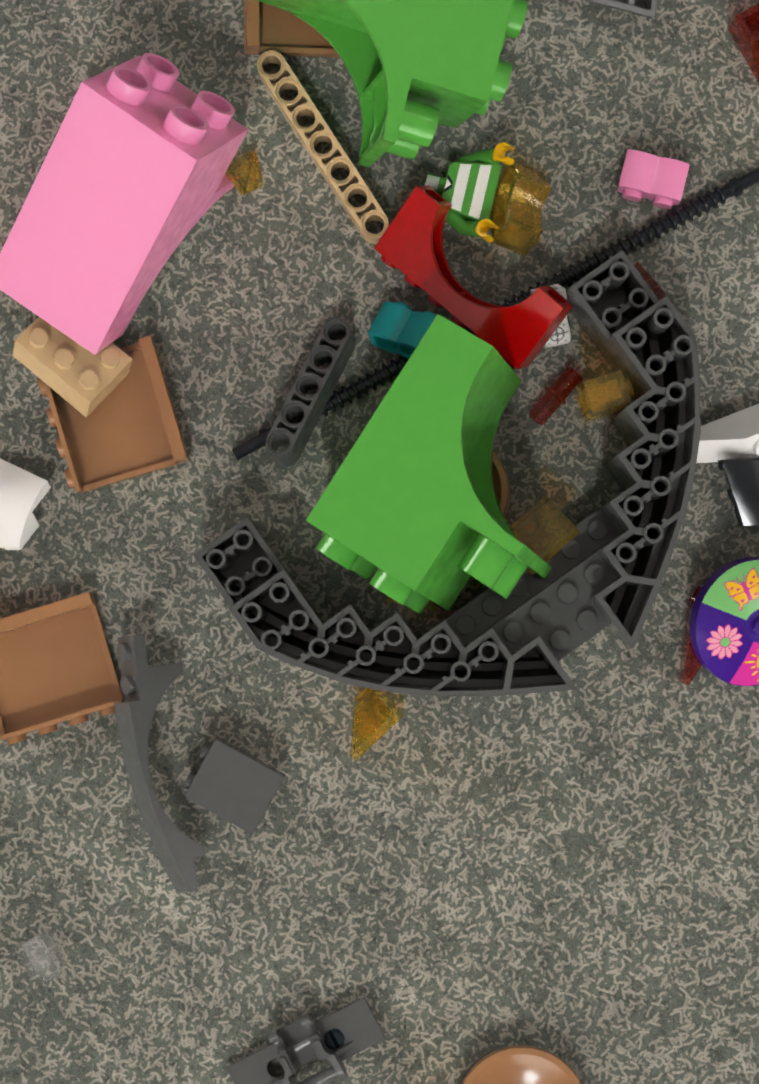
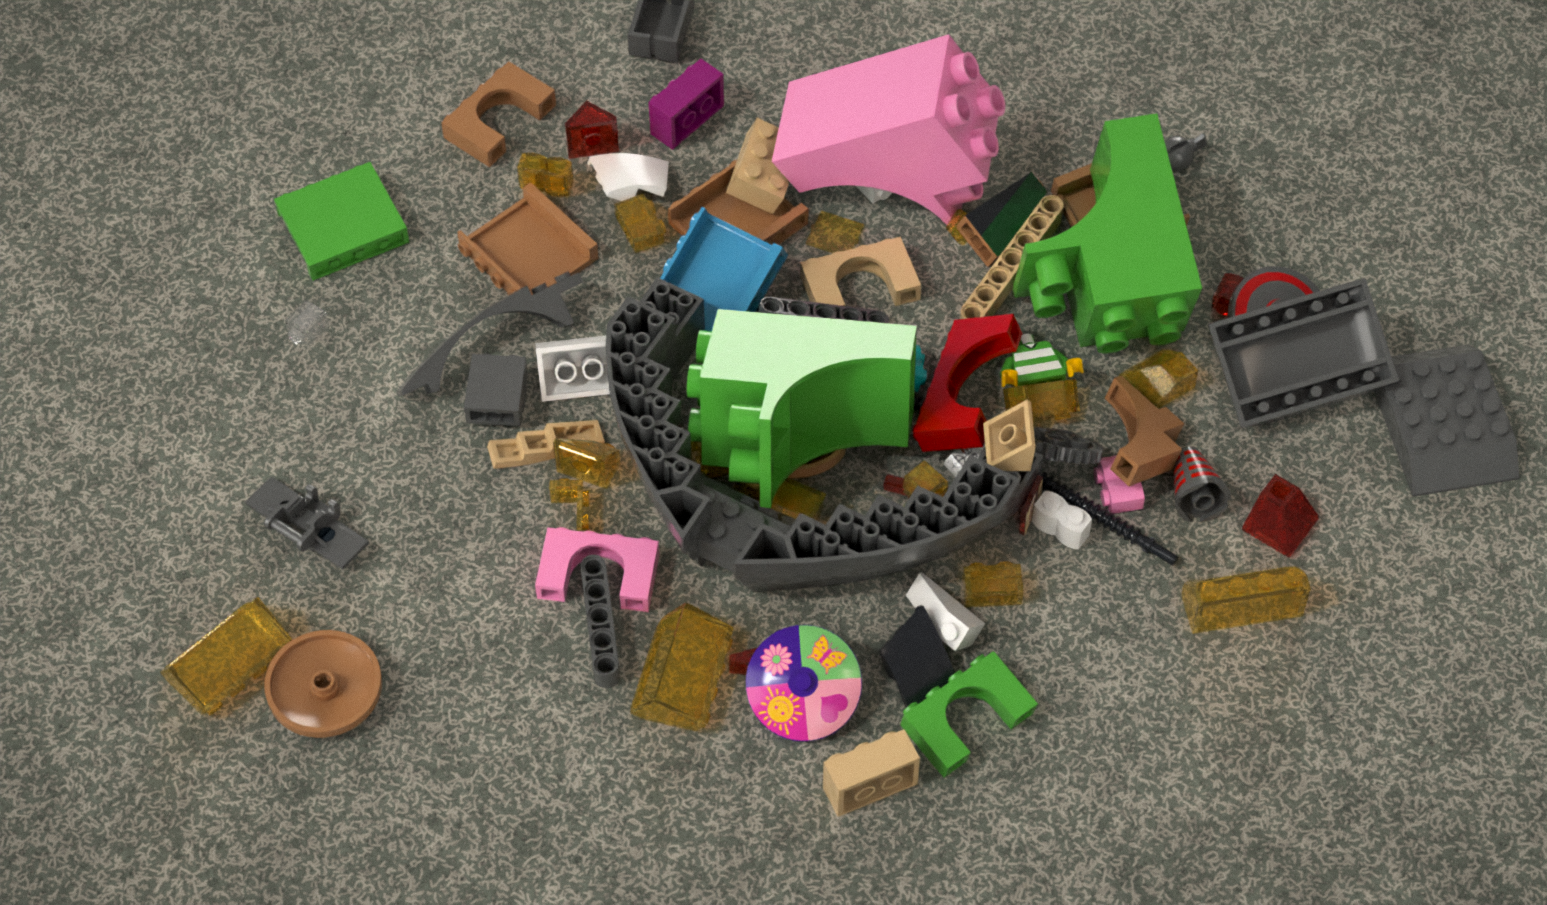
camera: 60 degrees right, 30 degrees down
none -> tan slope [487,420,605,469]
none -> white slope [535,336,610,402]
none -> bright pink arch [535,527,660,612]
none -> clear yellow bracket [549,478,590,532]
none -> dark grey beam [581,555,620,688]
none -> clear yellow brick [614,194,667,253]
none -> clear yellow windscreen [630,602,734,731]
none -> dark azure panel [660,207,788,331]
none -> tan arch [800,236,921,306]
none -> clear yellow piece [806,211,864,253]
none -> slope [956,172,1047,267]
none -> clear yellow brick [962,561,1023,607]
none -> tan slope [983,399,1036,471]
none -> white brick [1032,491,1092,549]
none -> dark grey gear [1034,426,1104,465]
none -> medium nougat arch [1105,376,1184,487]
none -> clear yellow slope [1119,349,1199,409]
none -> dark grey cone [1174,446,1231,522]

